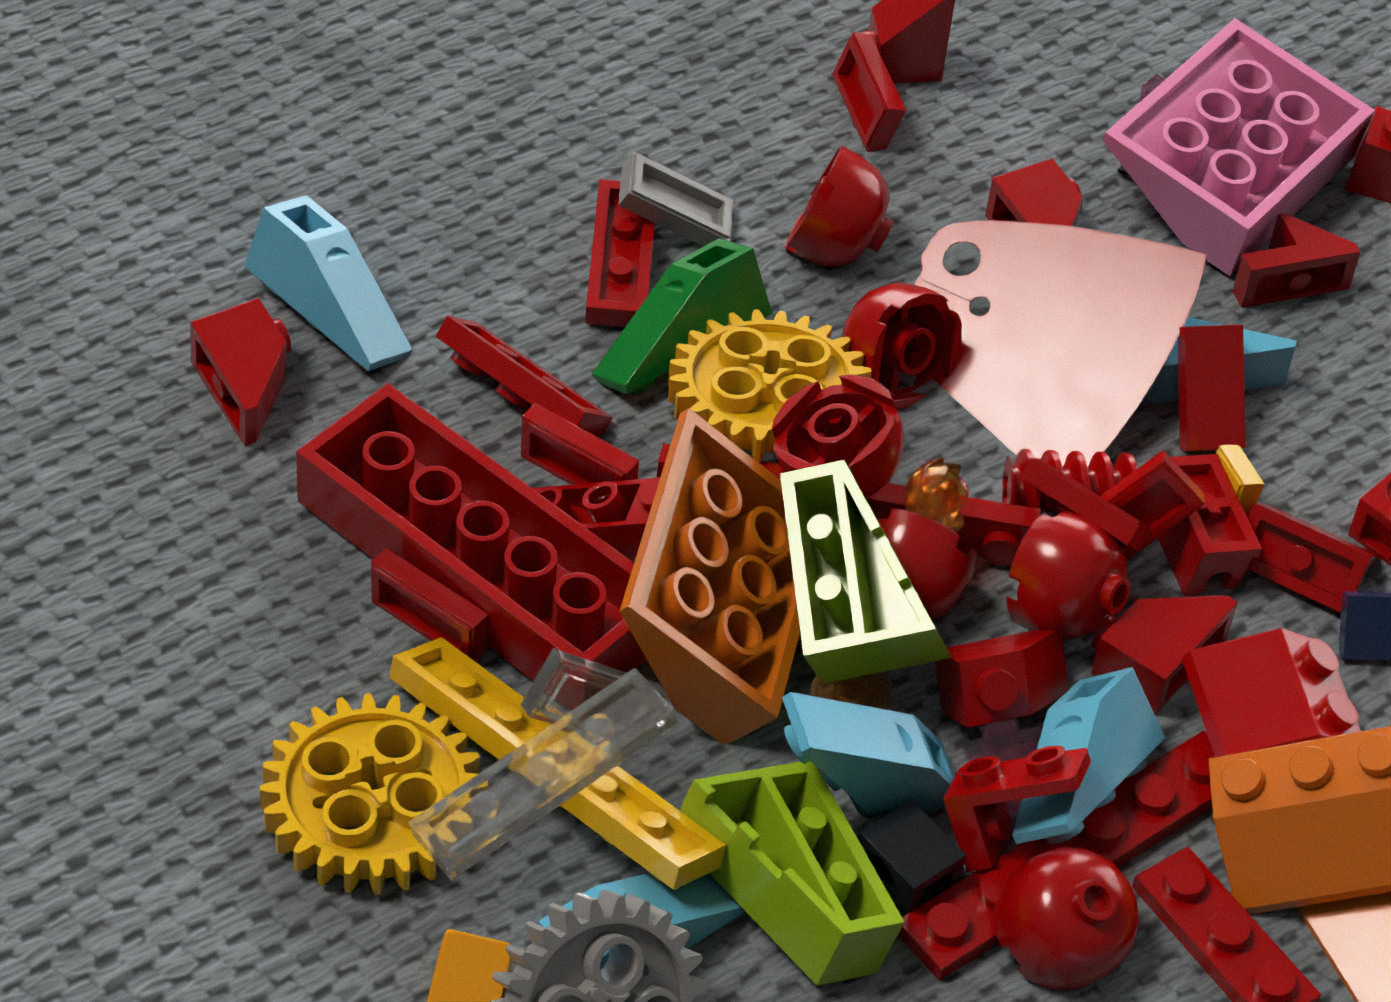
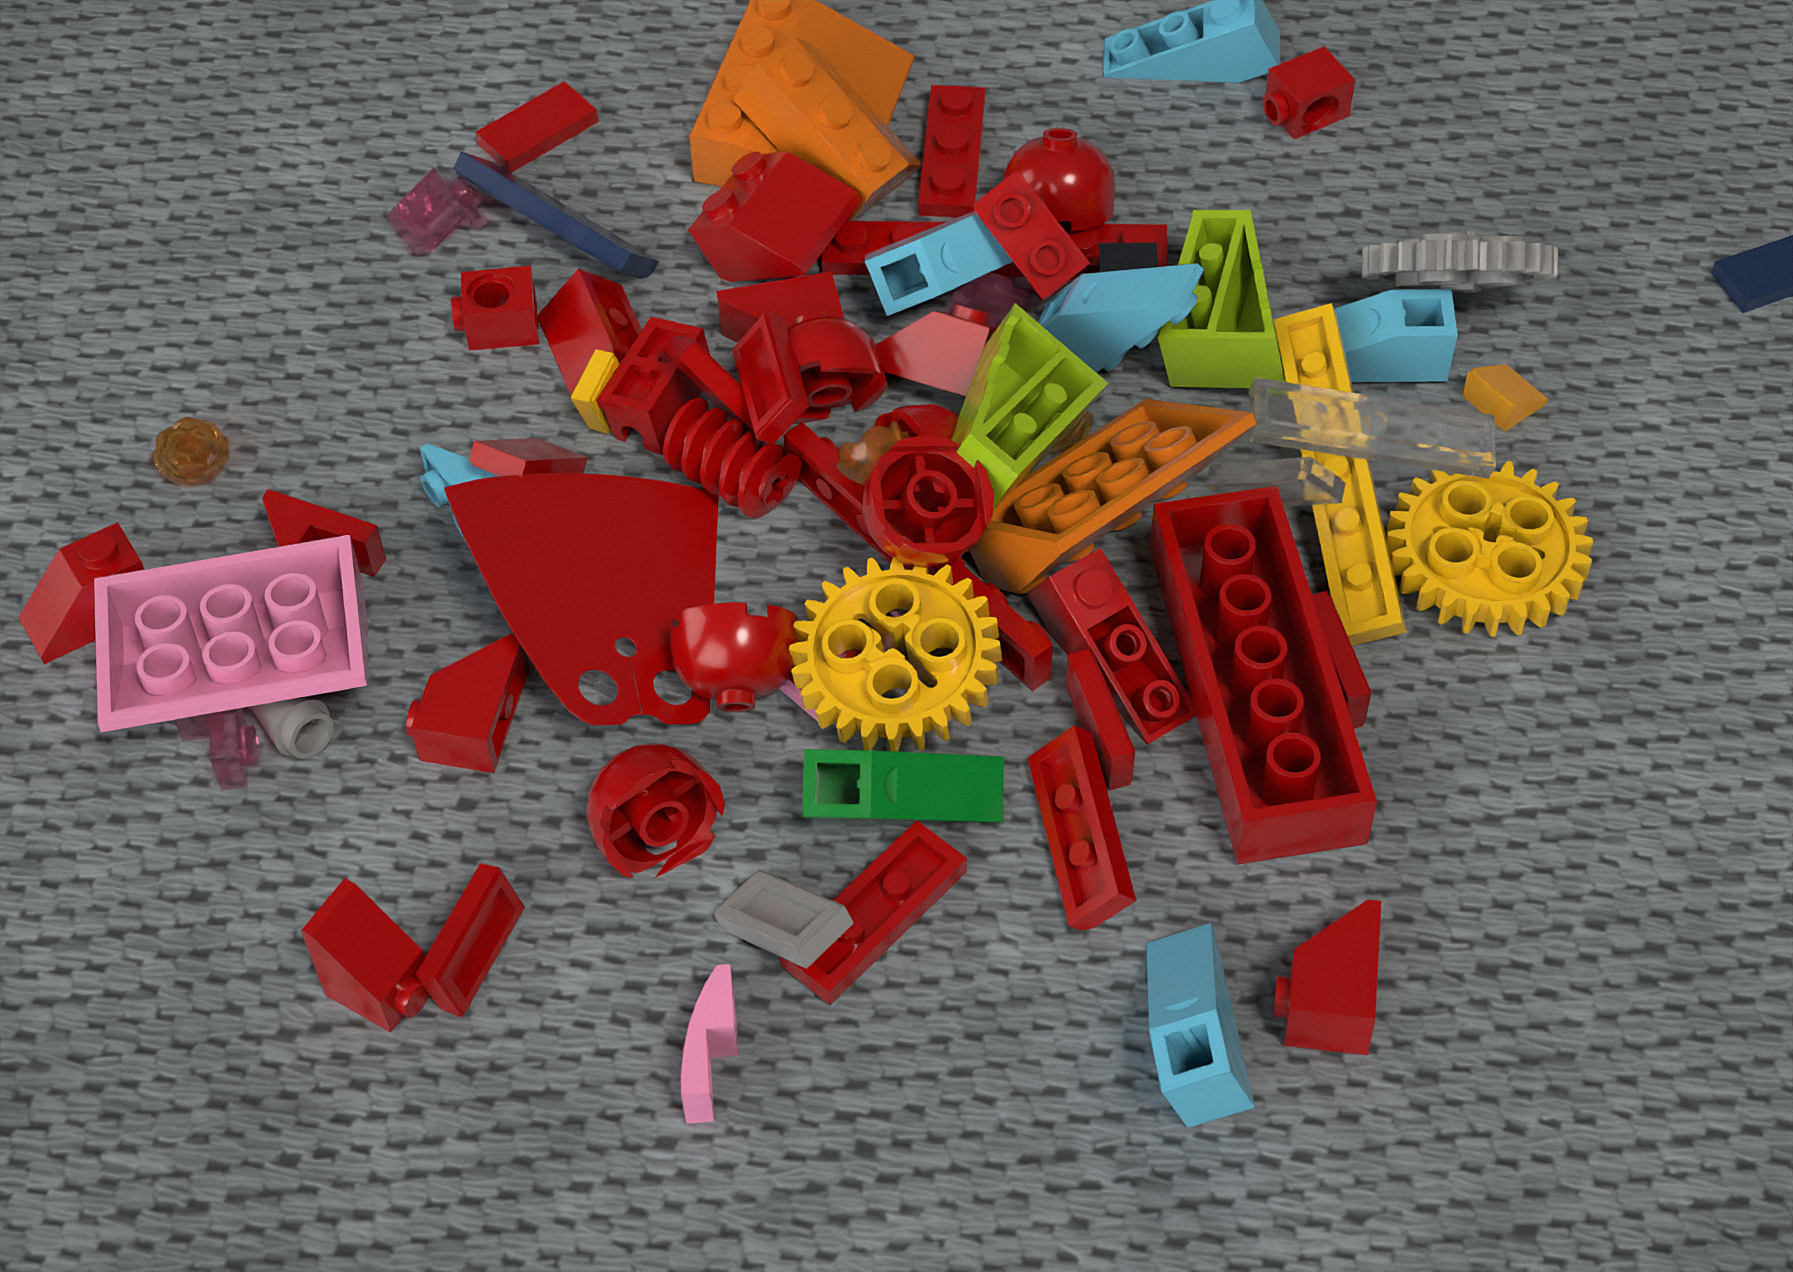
camera: 135 degrees left, 5 degrees up
none -> bright pink slope [681,964,739,1124]

